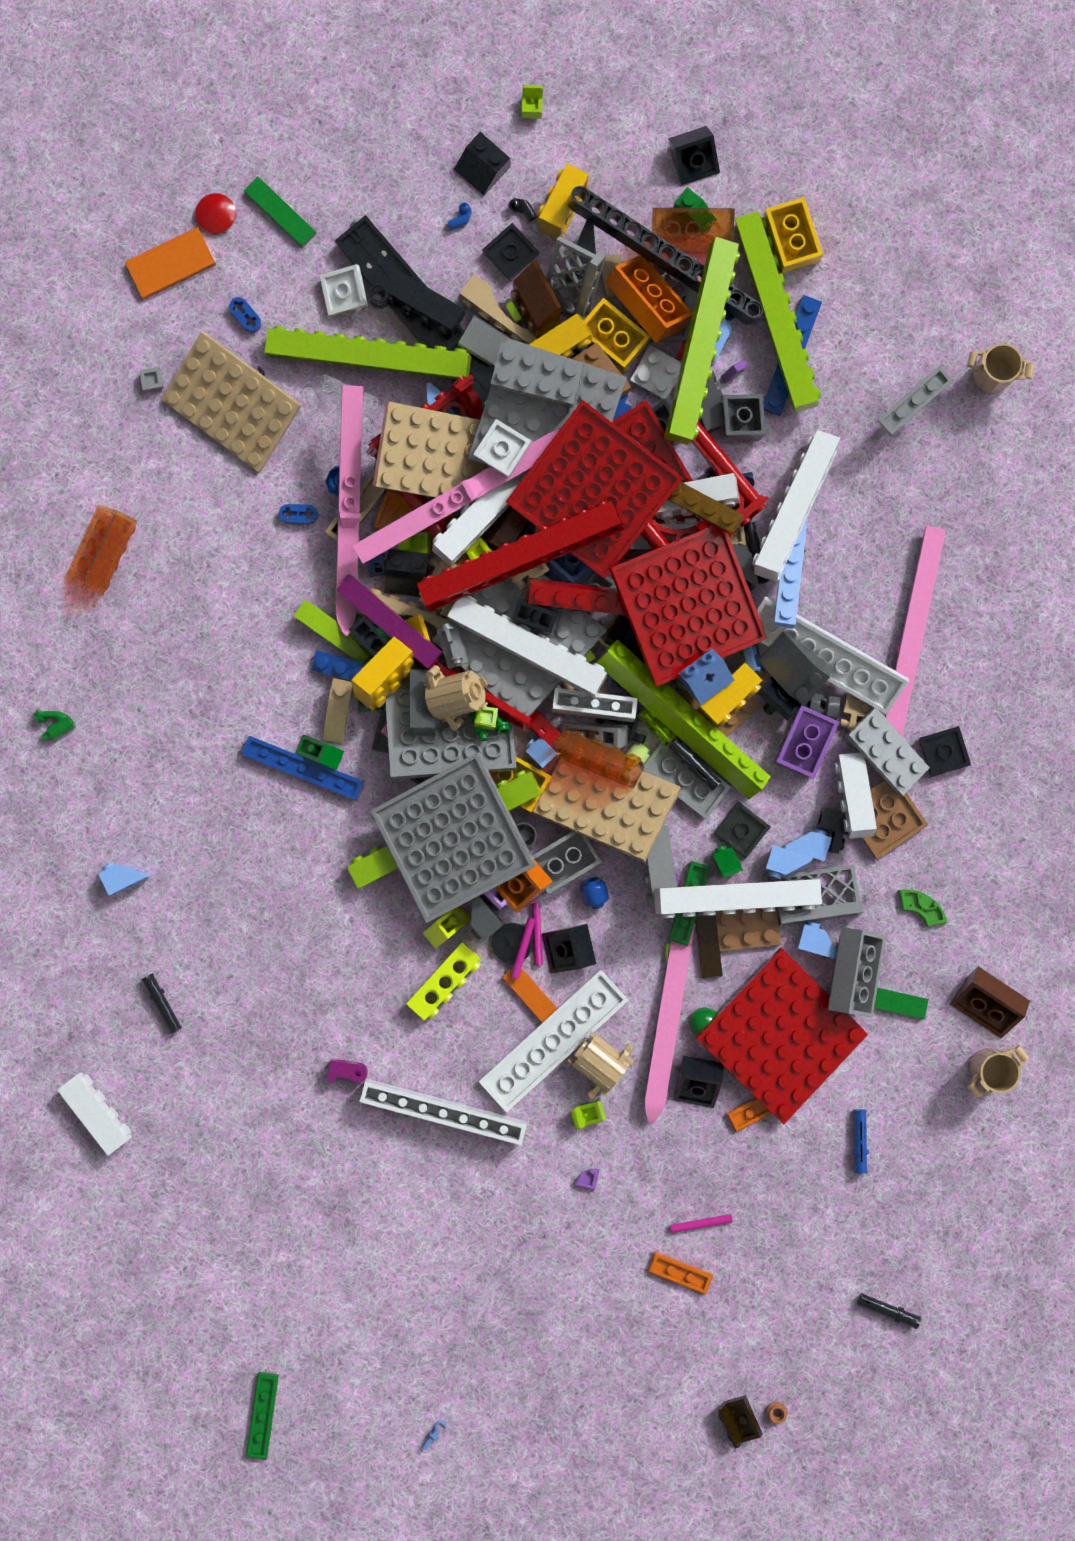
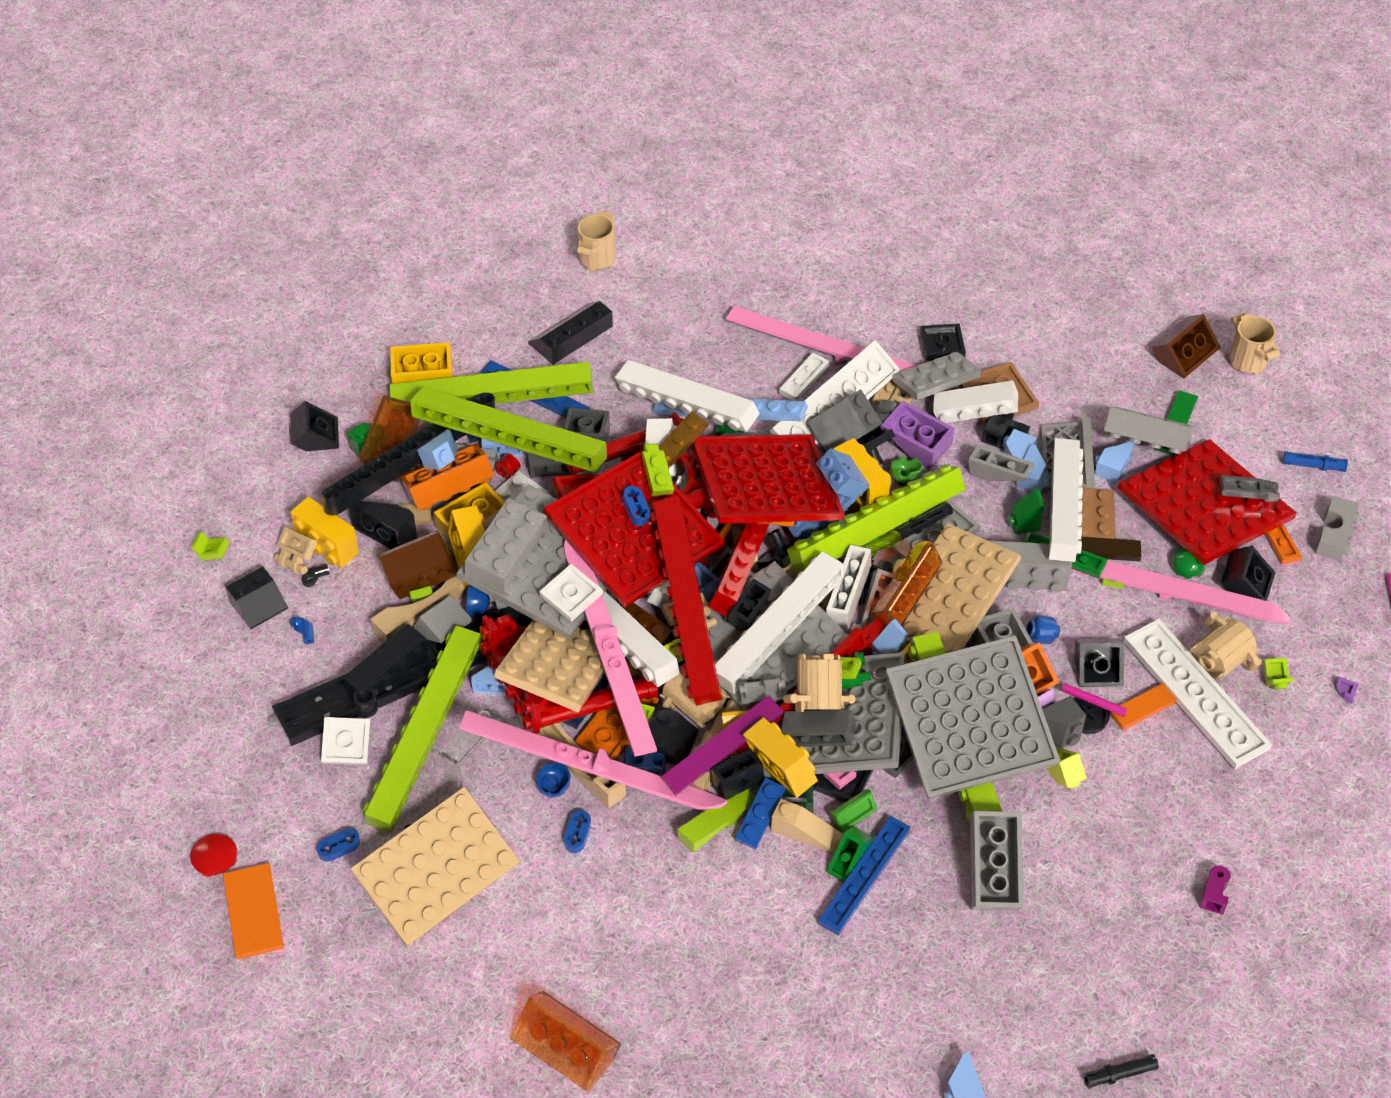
camera: 75 degrees left, 35 degrees down
light grey plate [139,367,164,392] -> none
green tile [244,176,317,248] -> none
white brick [360,1079,527,1145] -> none
neon yellow brick [406,942,481,1021] -> none
black plate [482,223,540,281] -> none
dark pink bar [532,903,543,965] -> none
light grey fence [546,236,606,320] -> none
pearl dark grey tile [713,801,771,859] -> none
light grey fence [874,366,954,440] -> none
bright green tile [898,889,948,927] -> none
none -> tan plate [274,527,317,574]
none -> light blue slope [417,430,457,470]
none -> black slope [528,301,613,365]
none -> blue beam [622,486,651,526]
none -> lime hinge [641,443,674,496]
none -> white plate [779,353,829,401]
none -> bright green tile [831,789,877,833]
none -> bright green hair [889,456,923,484]
none -> light grey slope [969,444,1035,481]
none -> light grey brick [970,811,1024,911]
none -> dark grey hinge [1219,475,1280,502]
none -> light grey arch [1316,496,1359,561]

